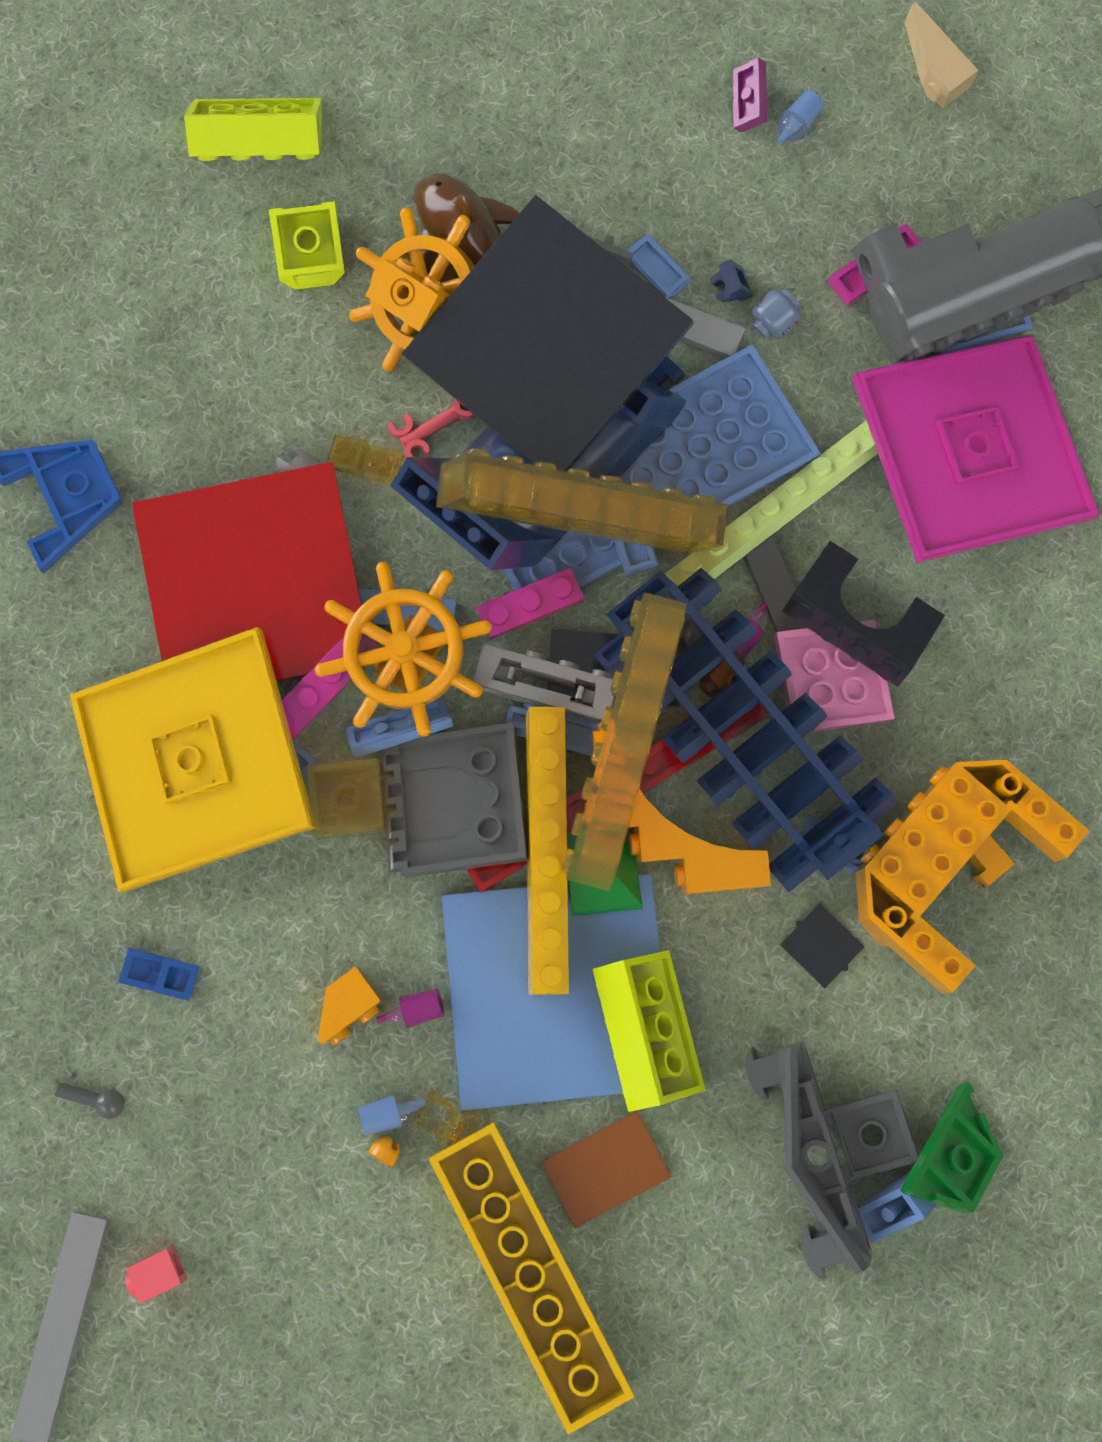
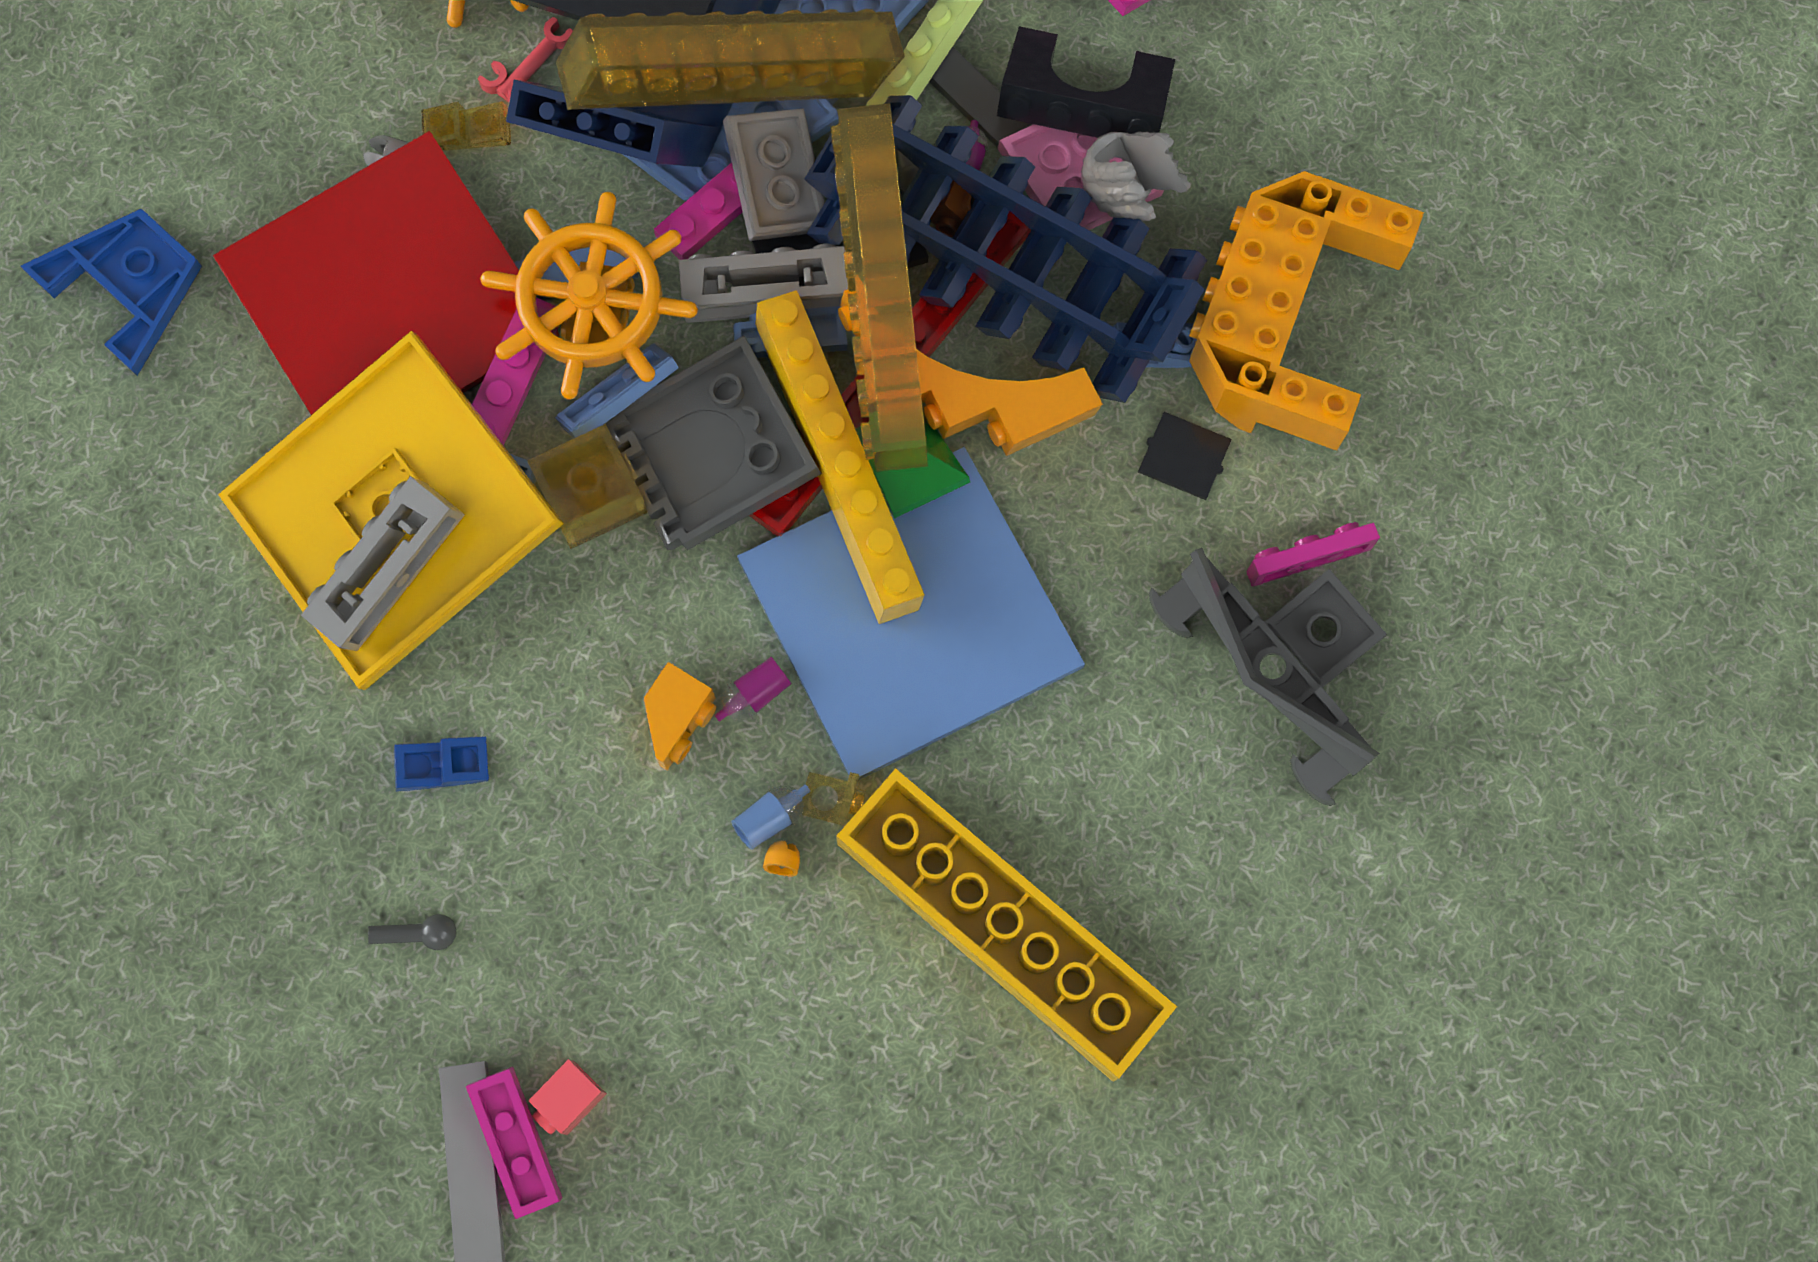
camera: 20 degrees left, 5 degrees down
dark orange tile [542,1111,671,1228] -> none
neon yellow slope [592,950,706,1112] -> none
medium blue slope [858,1172,936,1243] -> none
green wing [900,1082,1003,1214] -> none
light orange leg [969,836,1015,889] -> none
none -> light grey brick [301,476,465,651]
none -> dark pink plate [466,1066,563,1219]
none -> light grey tile [723,108,825,241]
none -> light grey piece [1081,131,1191,221]
none -> dark pink plate [1246,522,1380,587]

